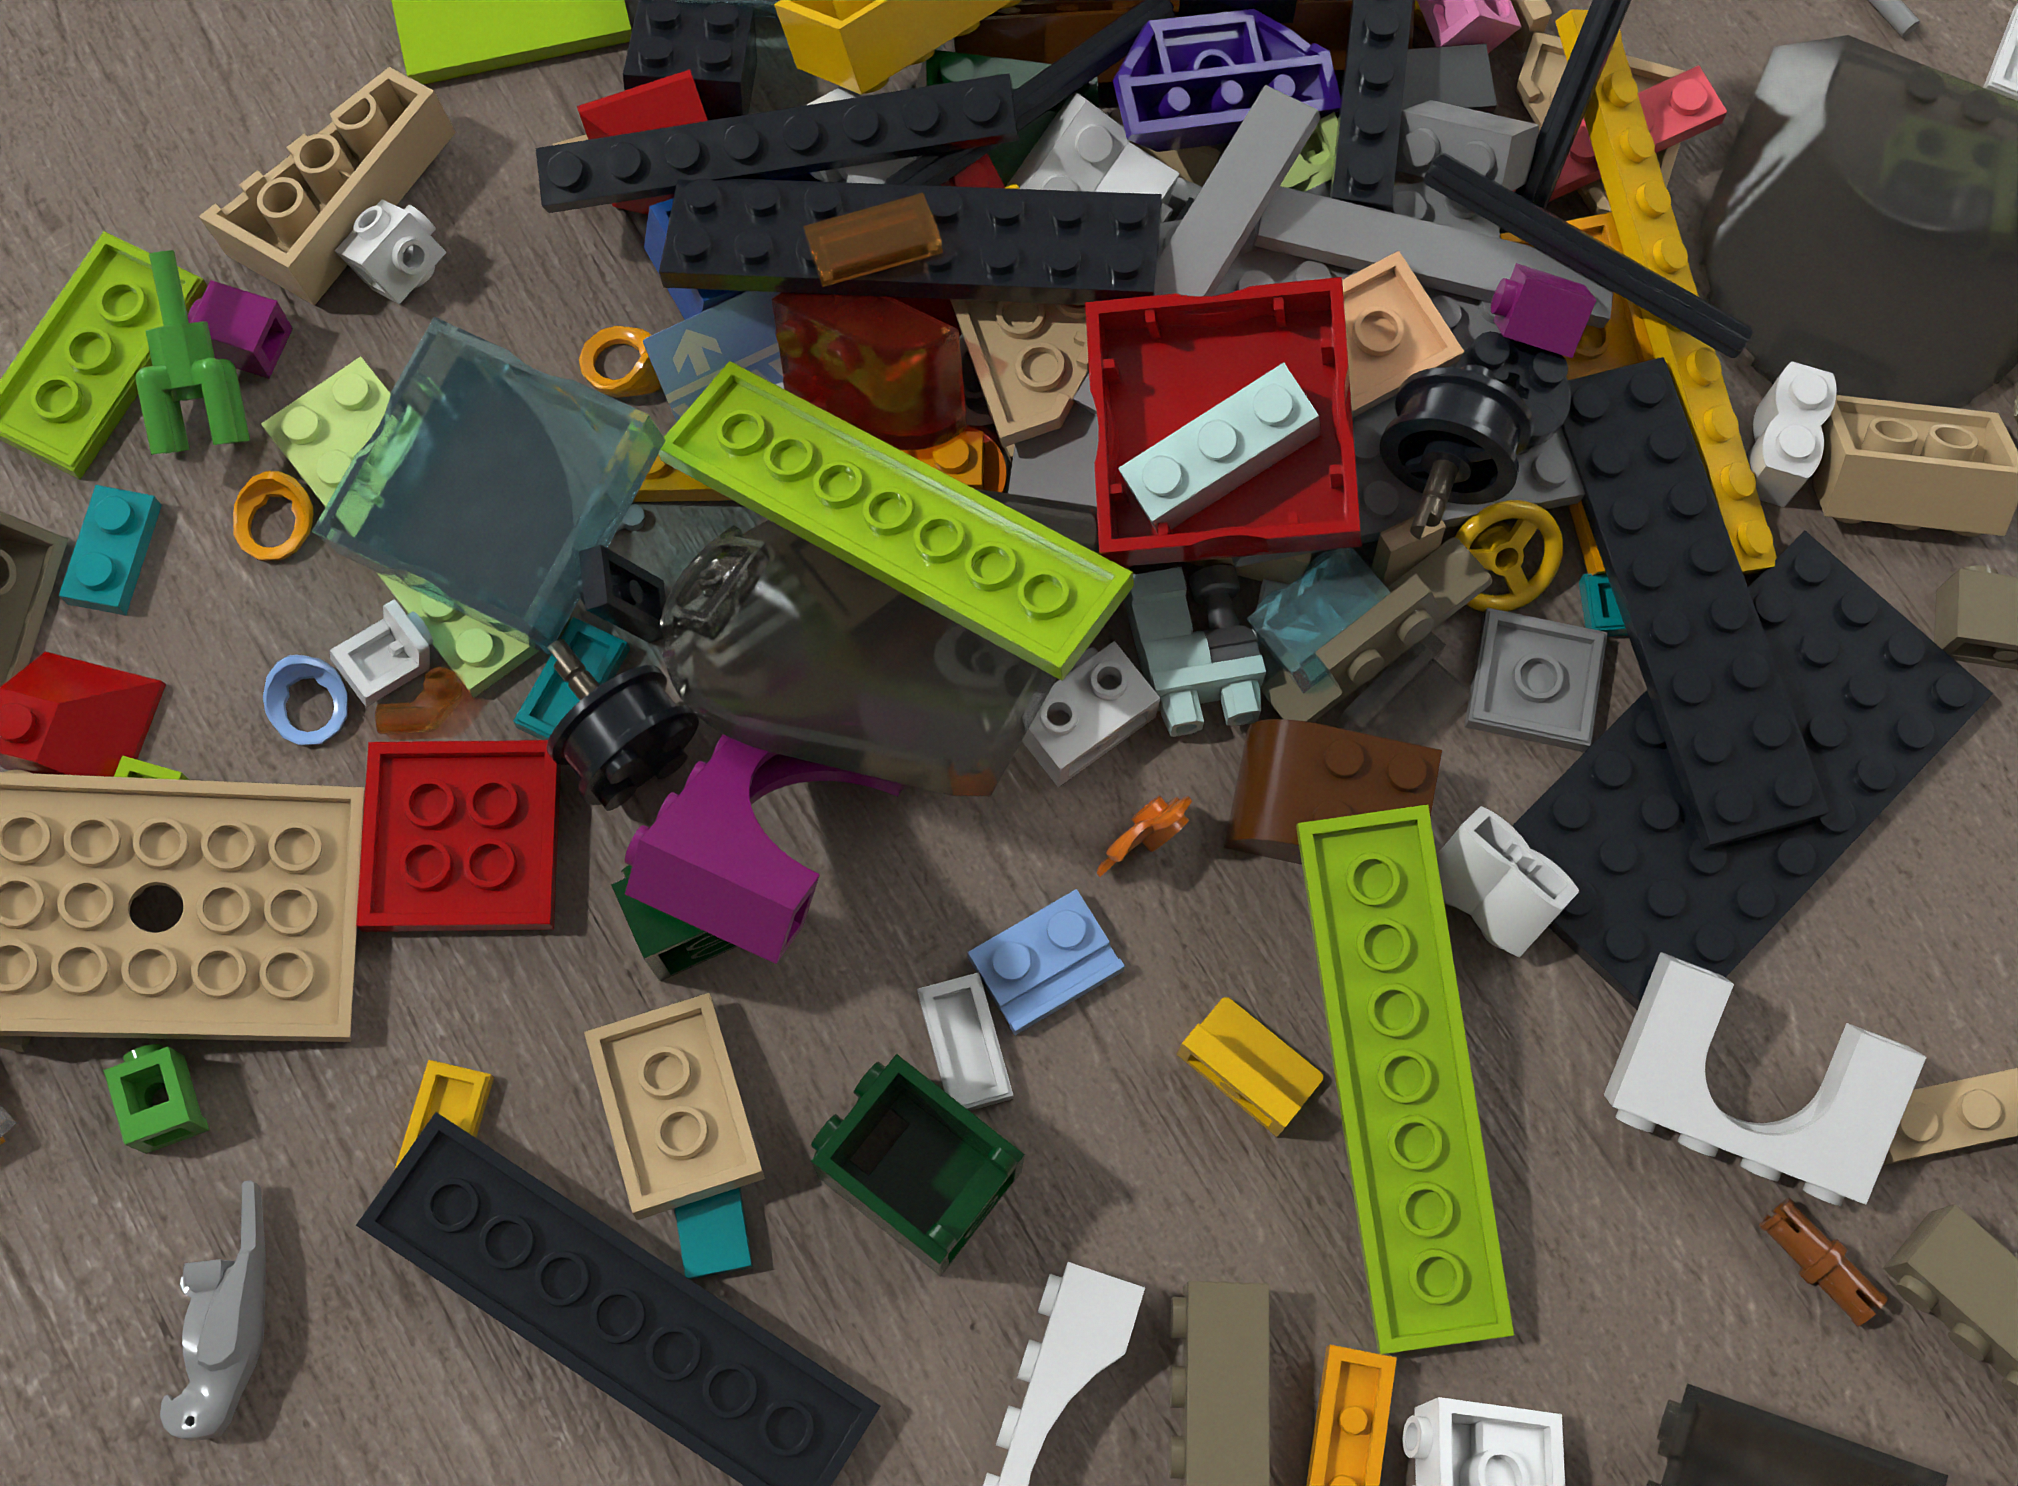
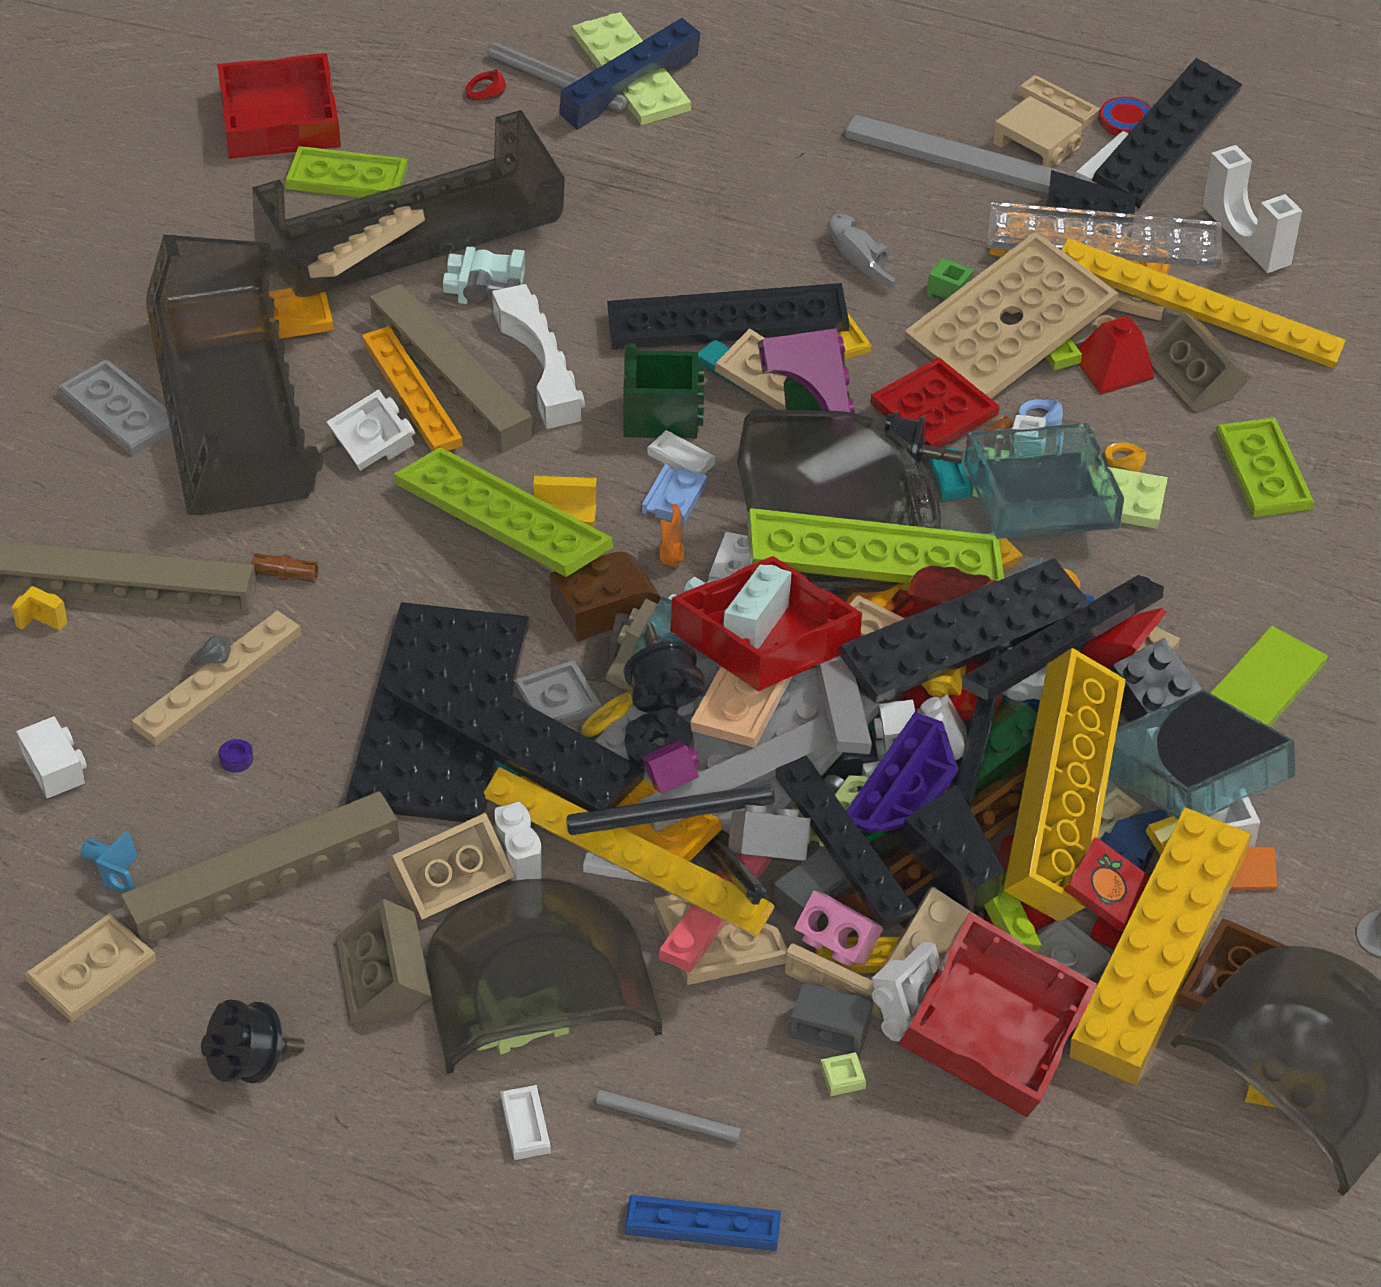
camera: 145 degrees right, 25 degrees down
teal plate [59,485,162,616] -> none
bright green plant [136,250,250,455] -> none
magenta brick [188,280,293,379] -> none
tan wedge [198,67,456,306] -> none
white brick [335,199,447,304] -> none
black plate [578,544,670,643] -> none
clear orange tile [803,193,943,287] -> none
white brick [1436,806,1579,958] -> none
white arch [1604,952,1926,1206] -> none

